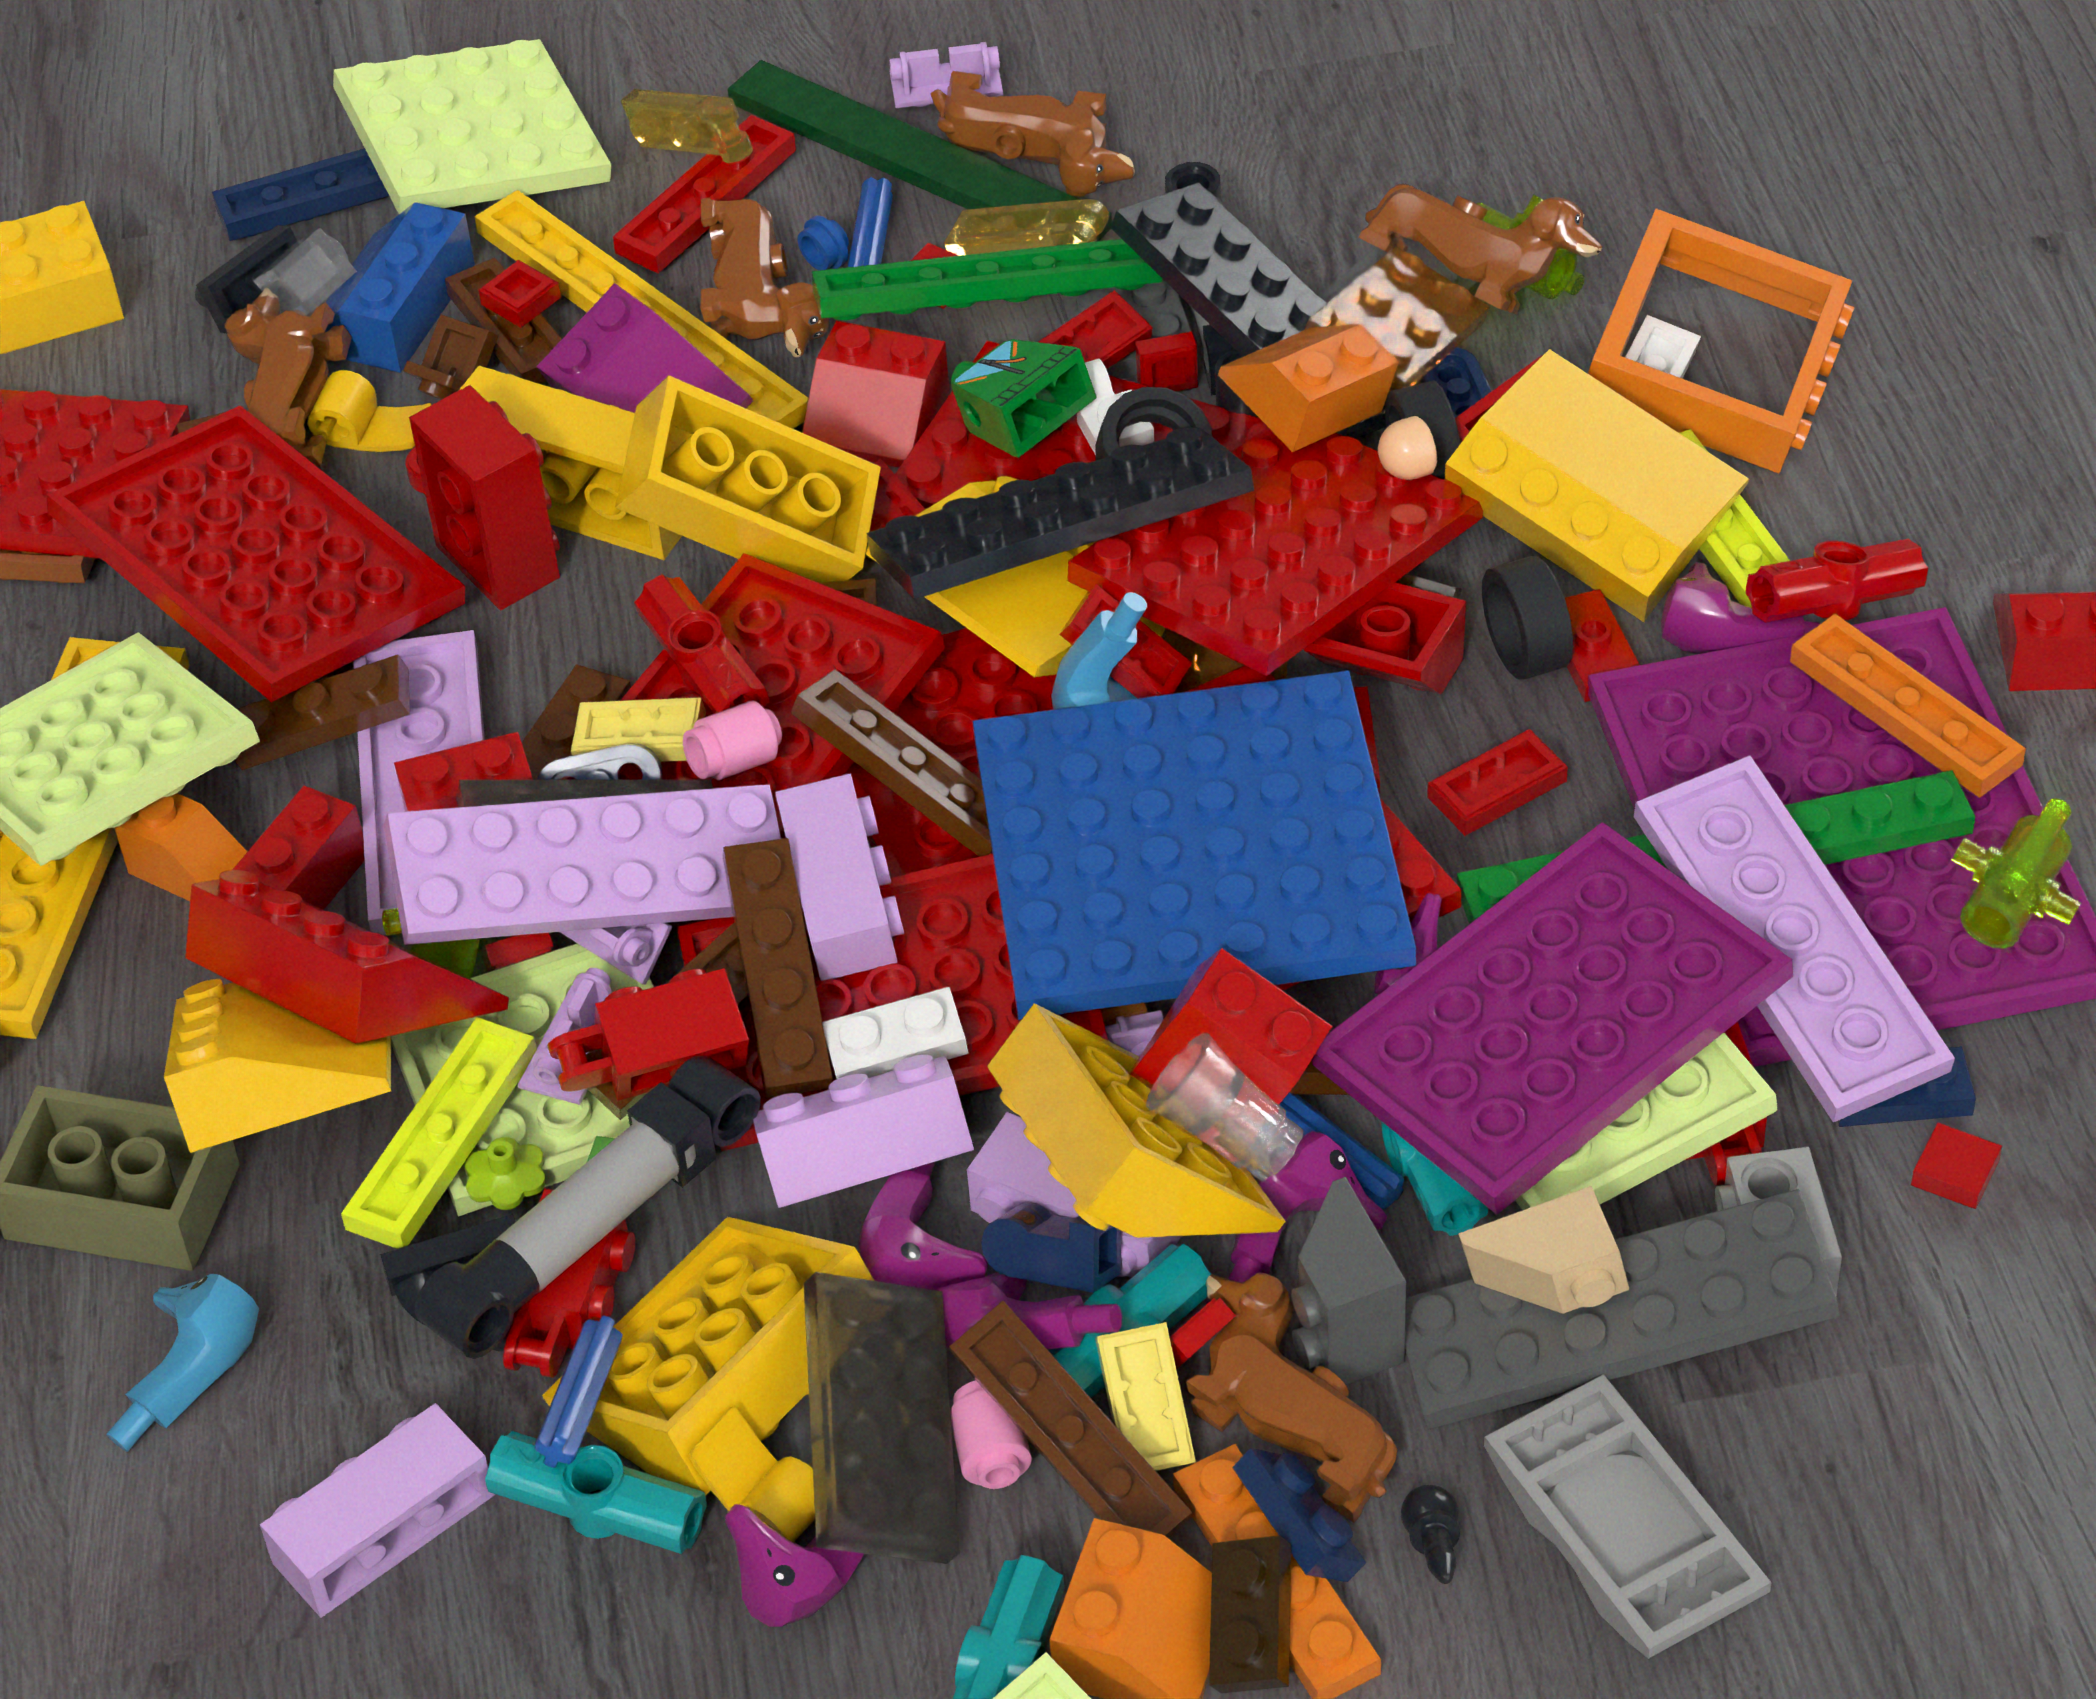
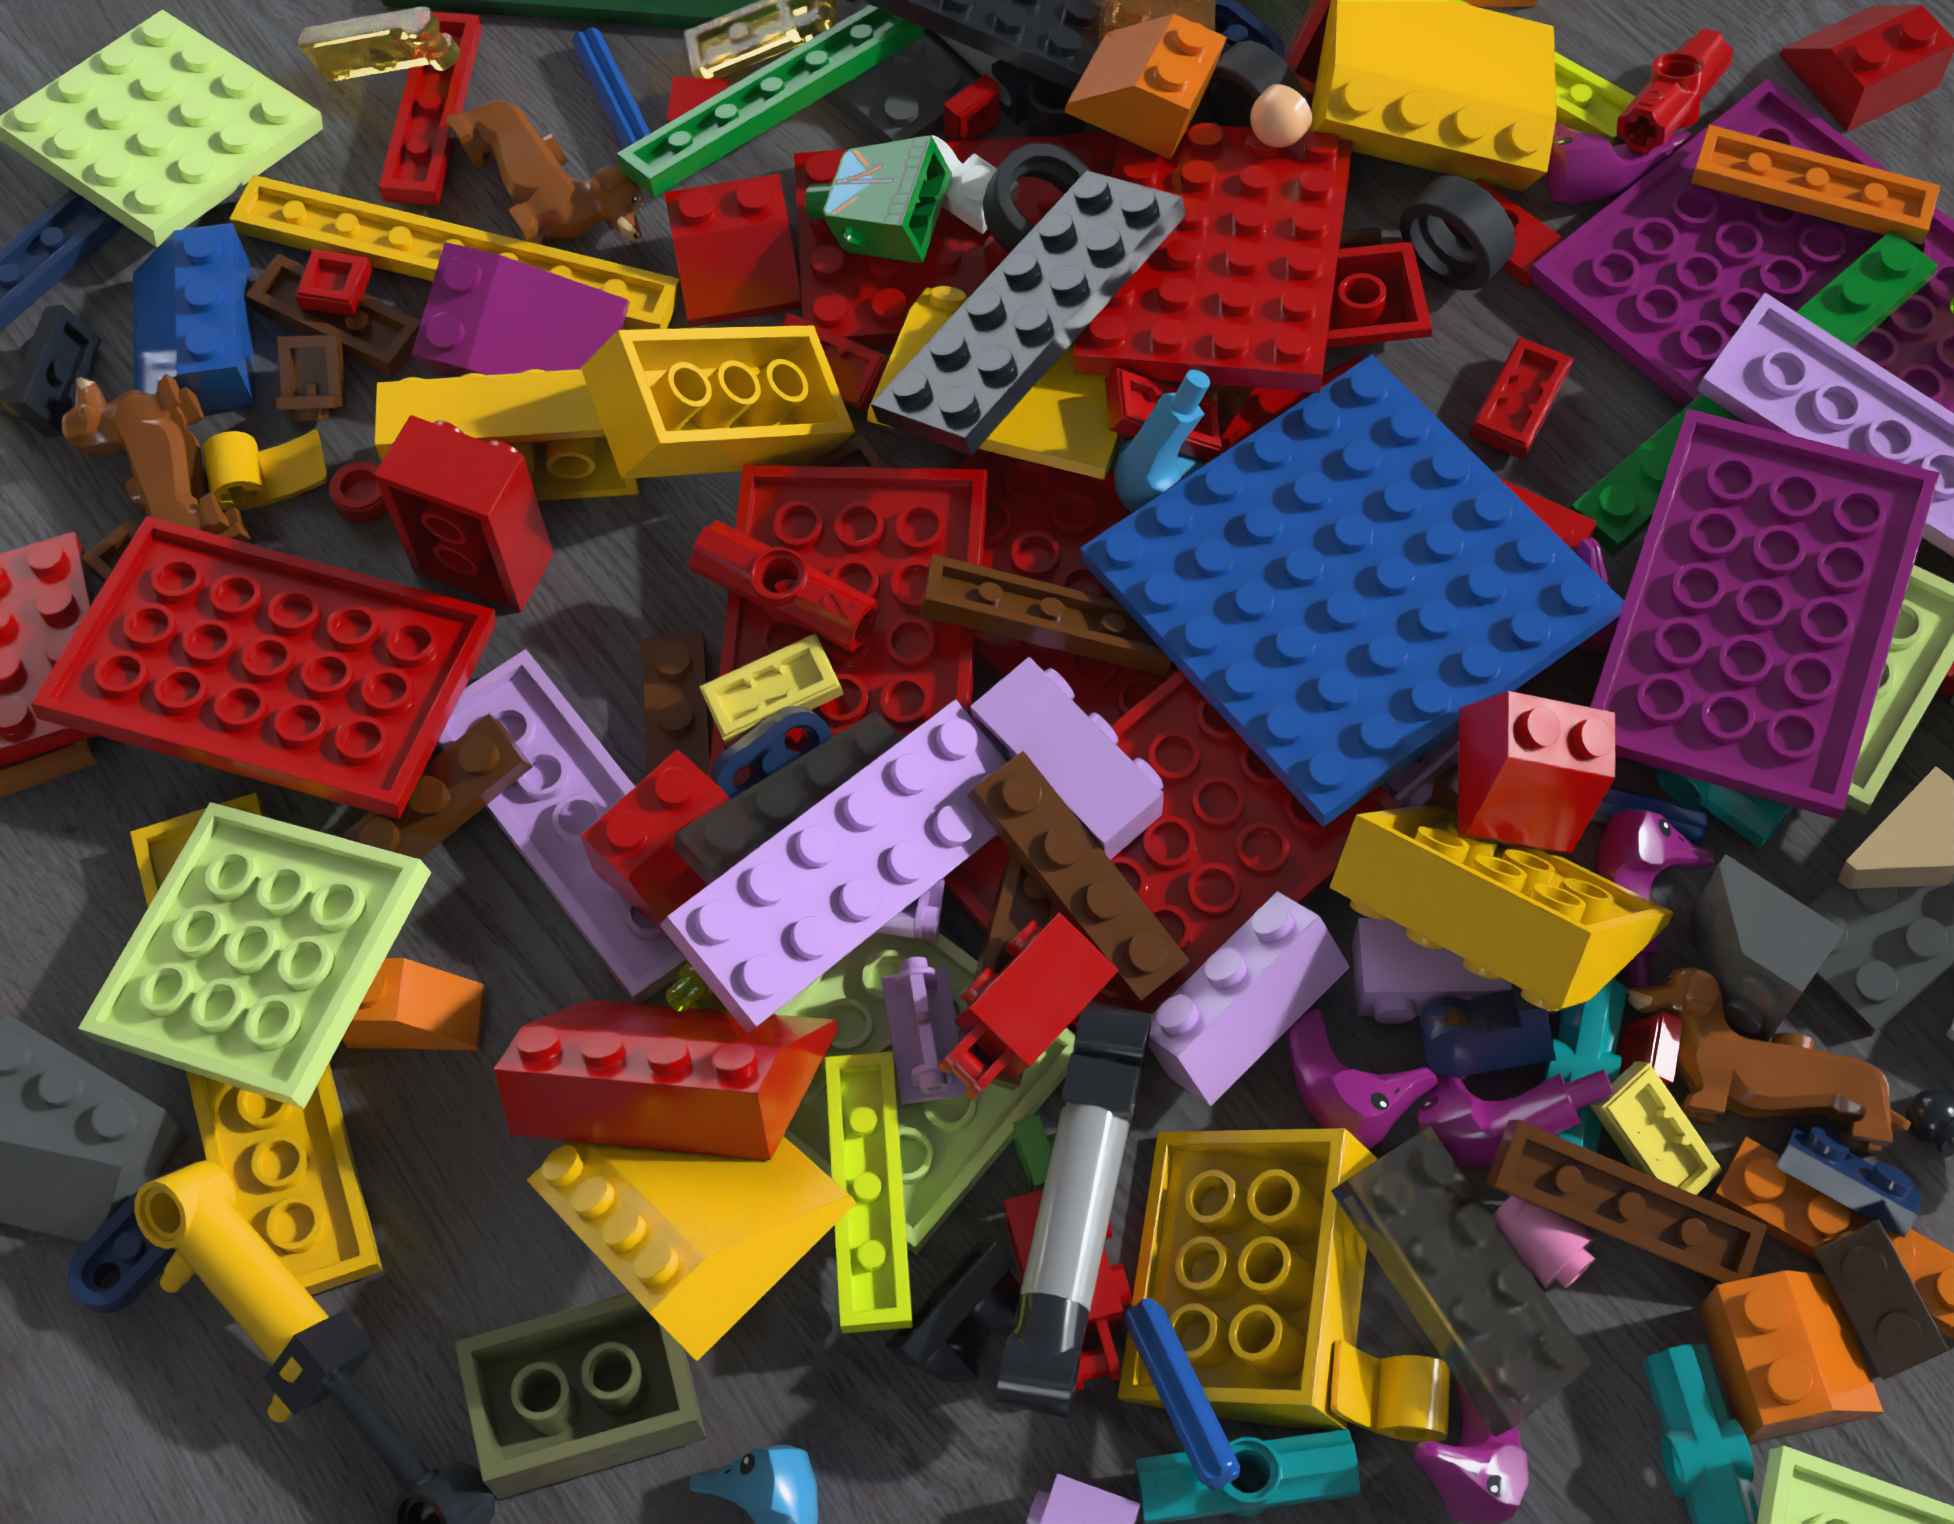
camera: 30 degrees left, 15 degrees up
red brick [232,785,365,909] -> none
clear brick [253,228,357,315] -> none
lime plant [465,1137,546,1210] -> none
bright pink brick [683,701,782,780] -> none
blue plate [797,215,849,270] -> none
white plate [822,987,969,1079] -> none
red plate [1038,290,1153,370] -> none
clear plant [1146,1033,1303,1182] -> none

